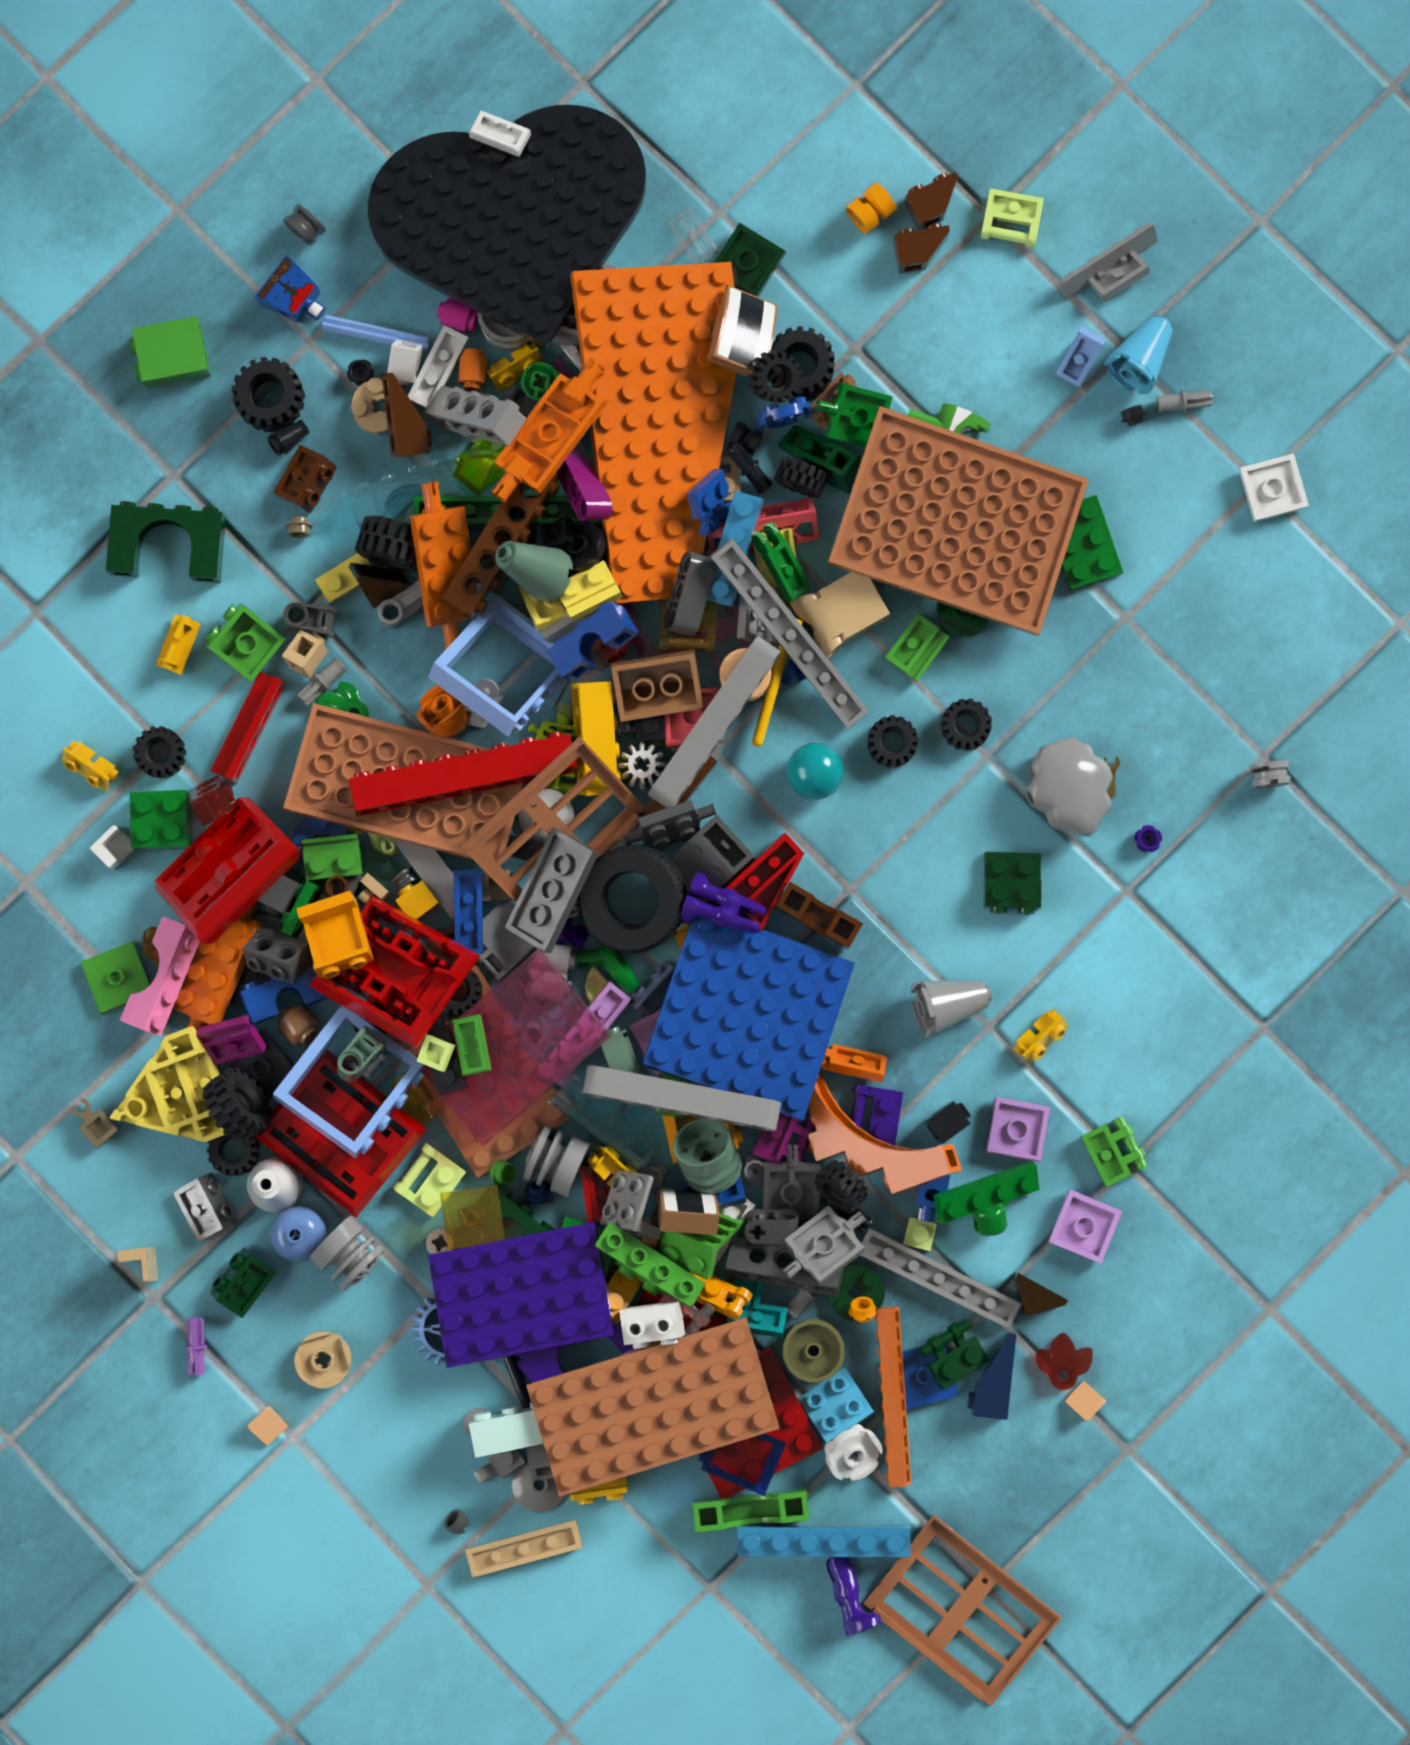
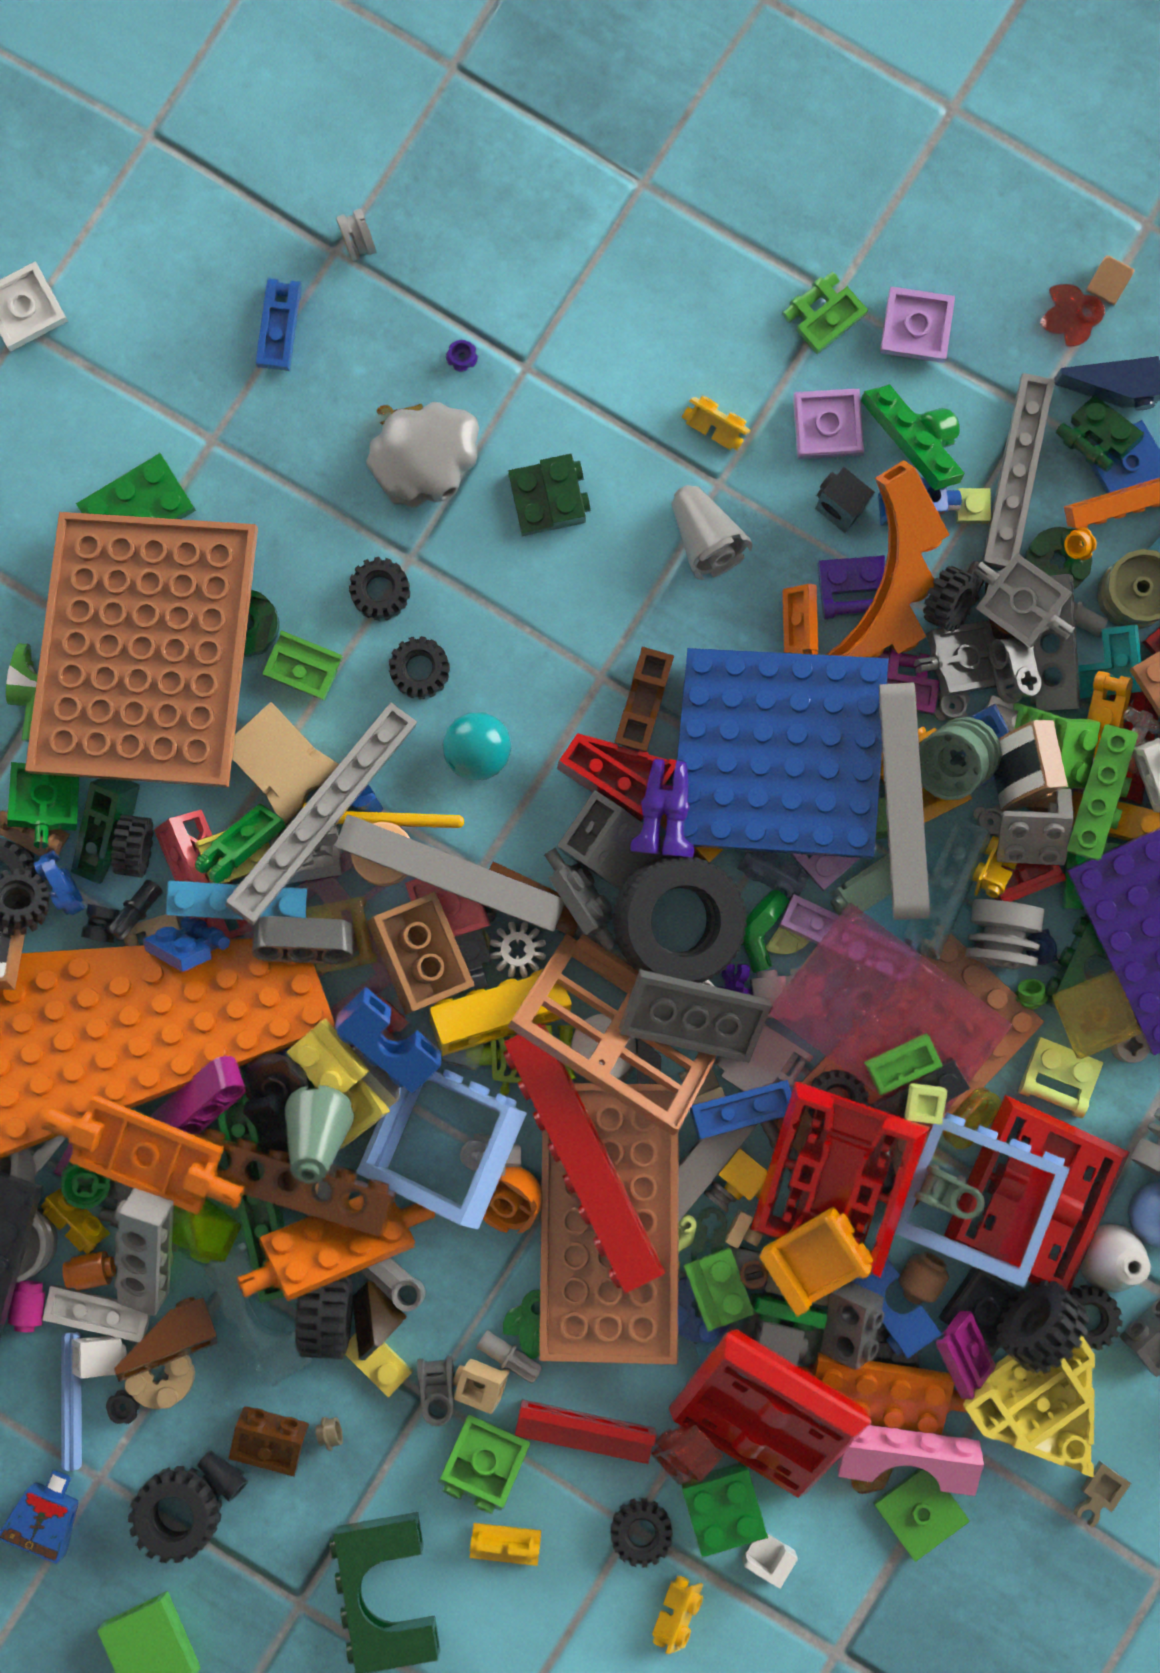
camera: 105 degrees left, 0 degrees up
dark brown slope [1013,1272,1068,1316] -> none
none -> blue plate [256,278,302,371]

